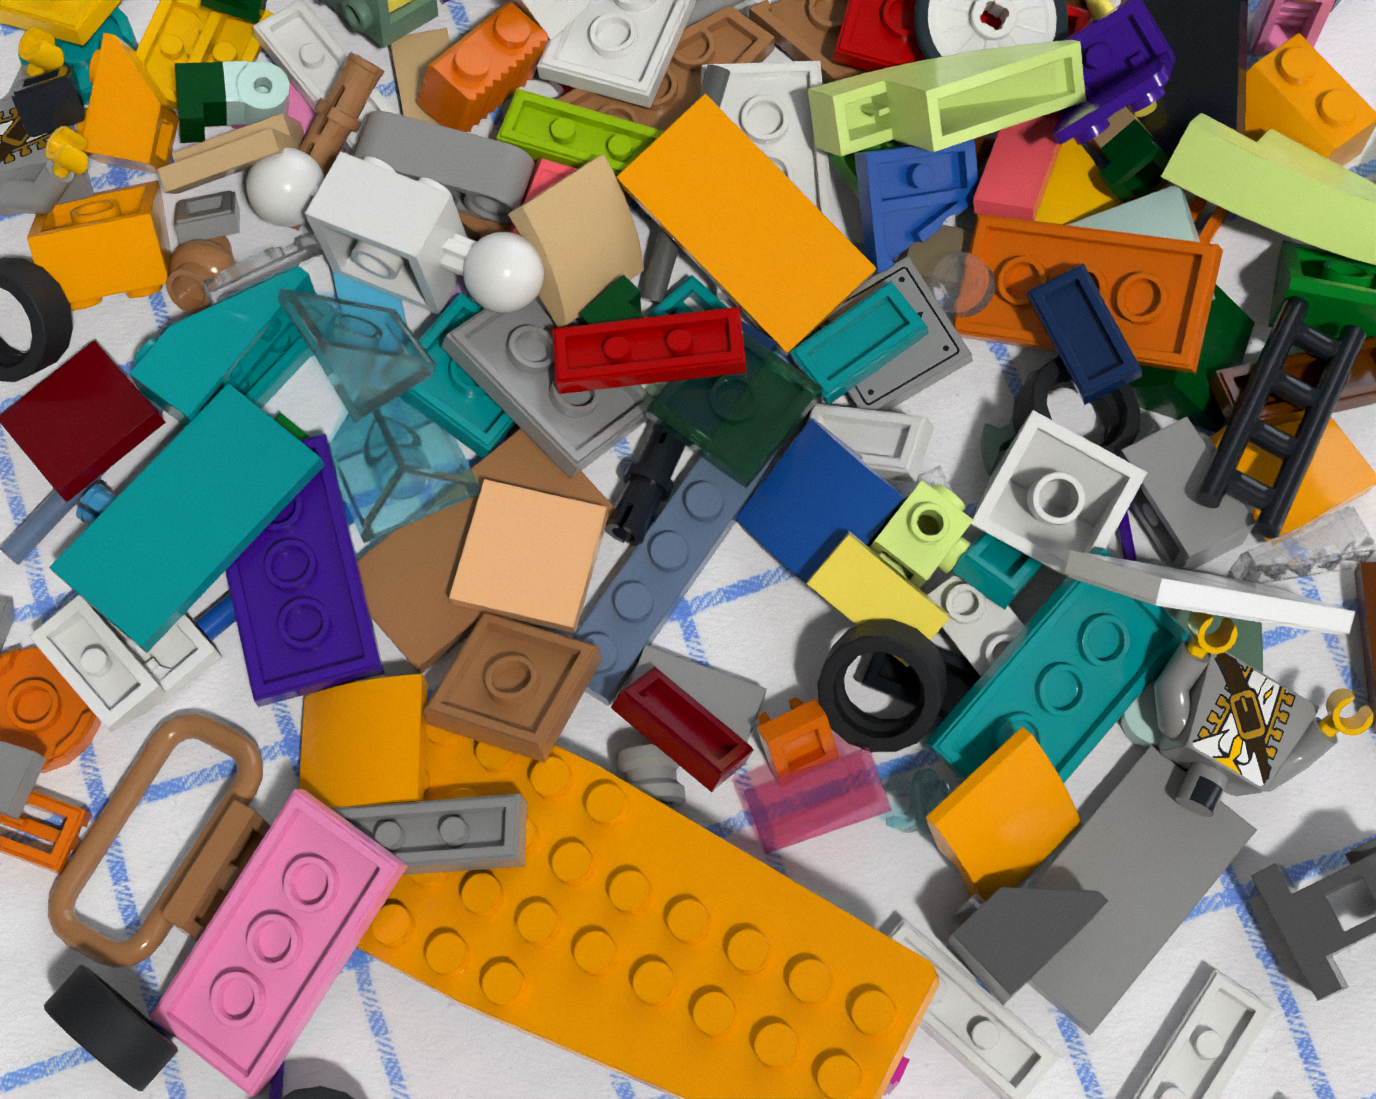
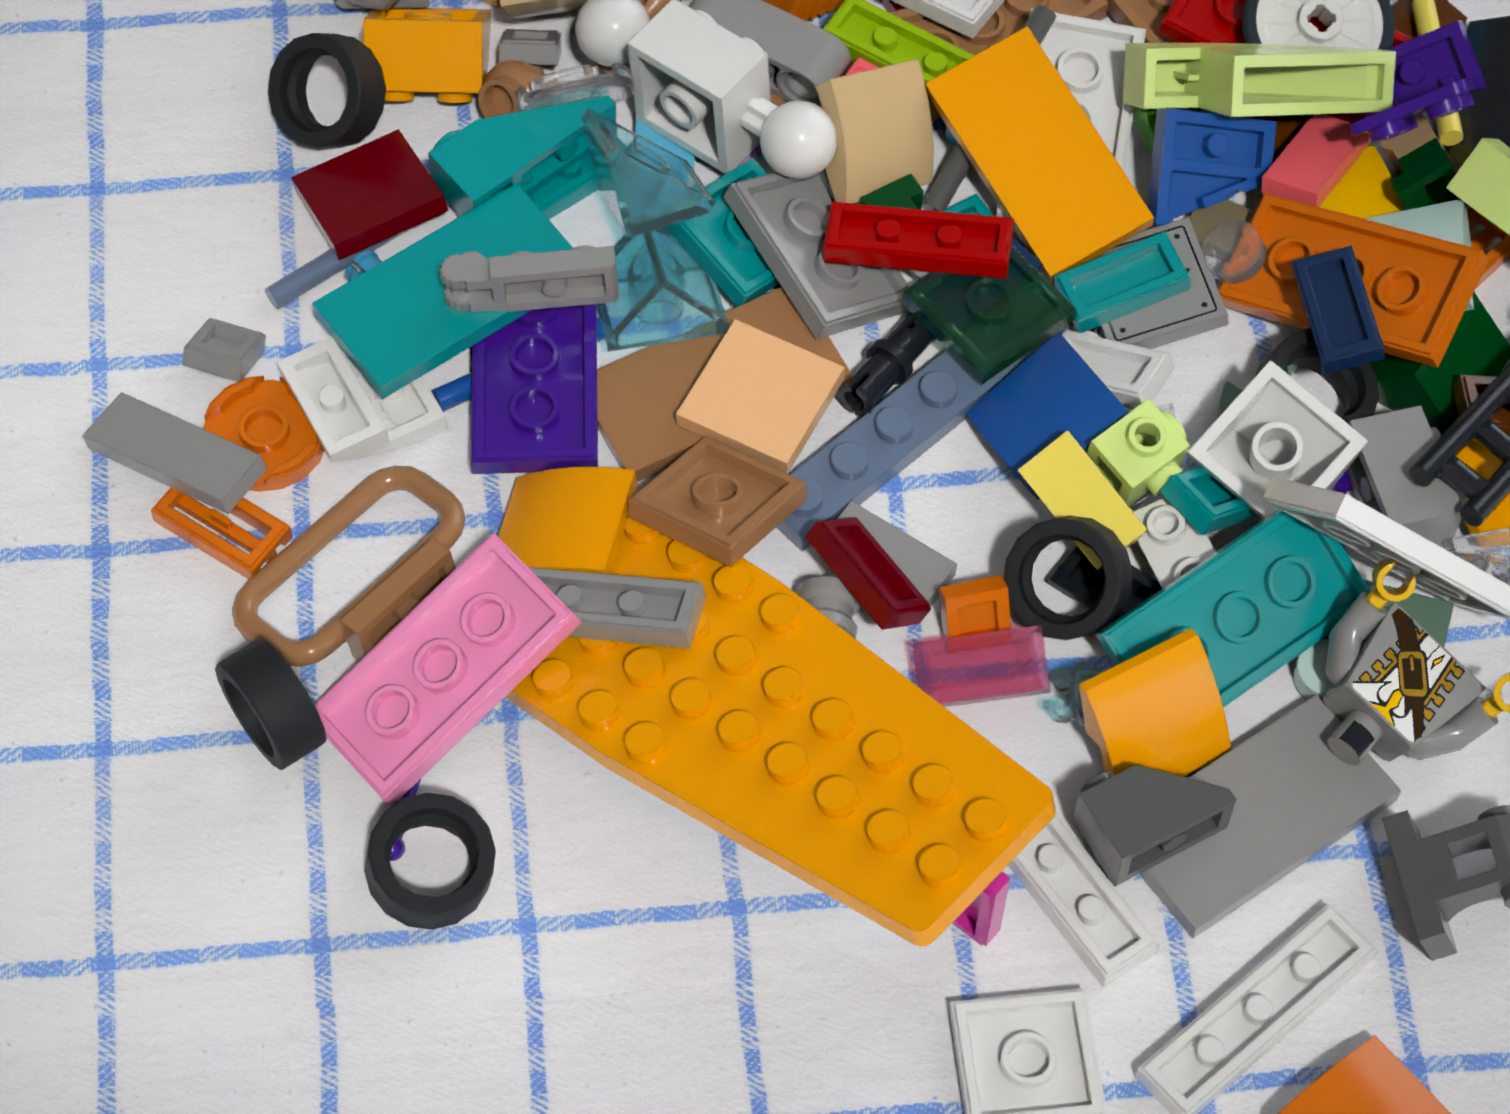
camera: 10 degrees right, 10 degrees down
none -> light grey hinge [439,245,619,314]

